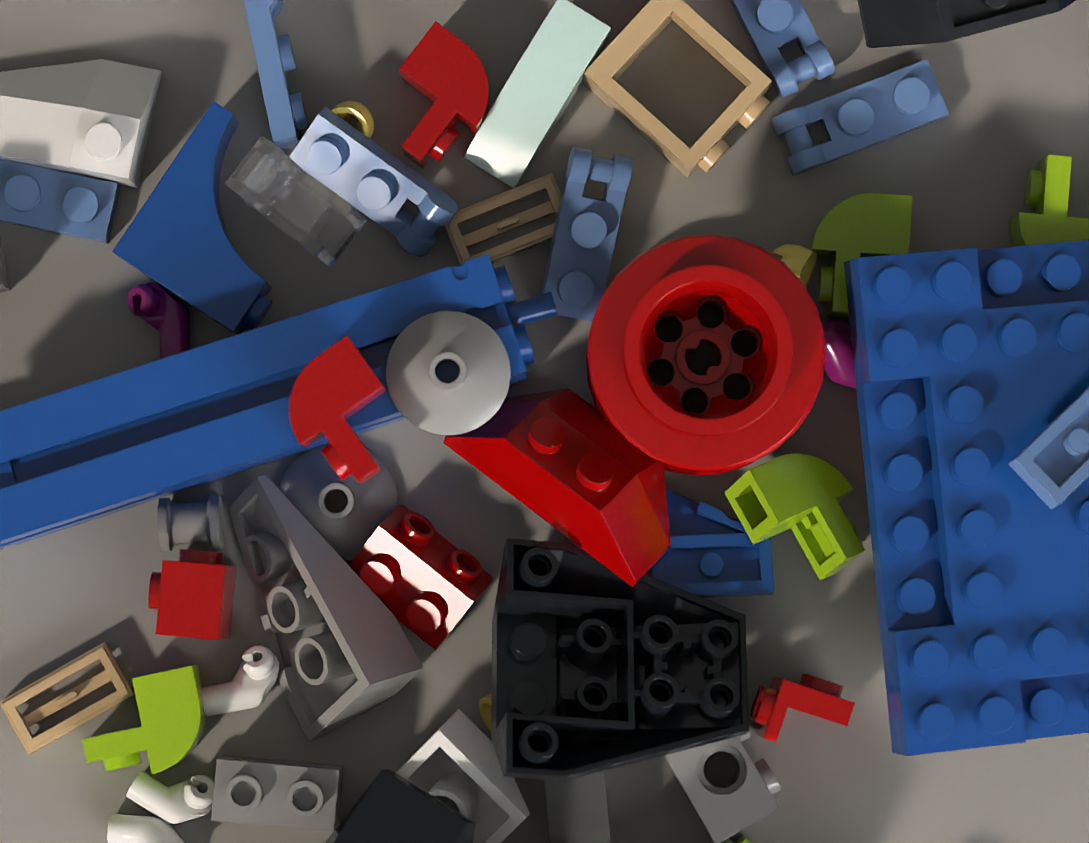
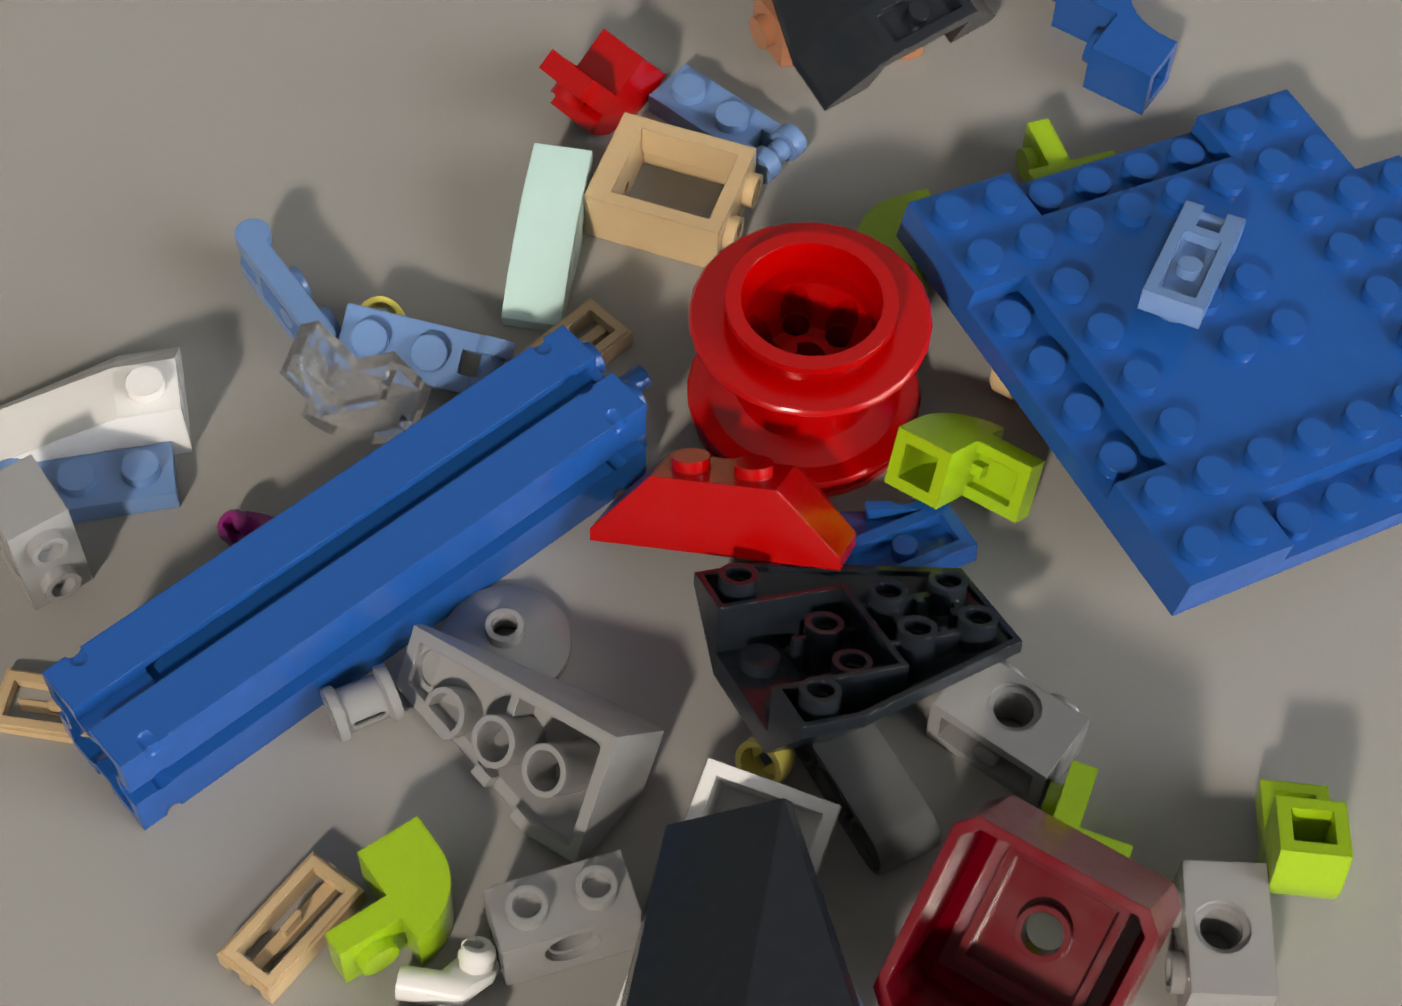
camera: 20 degrees left, 30 degrees down
blue arch [112,101,273,335] -> none
red brick [148,549,237,640] -> none
white arm [201,645,279,717] -> none
red brick [289,335,386,485] -> none
red bracket [349,504,492,650] -> none
light grey dish [386,311,510,435] -> none
red brick [399,21,489,168] -> none
medium blue plate [540,146,633,322] -> none
red bracket [749,673,855,742] -> none
medium blue plate [772,59,949,175] -> none
magenta arm [822,319,856,389] -> none

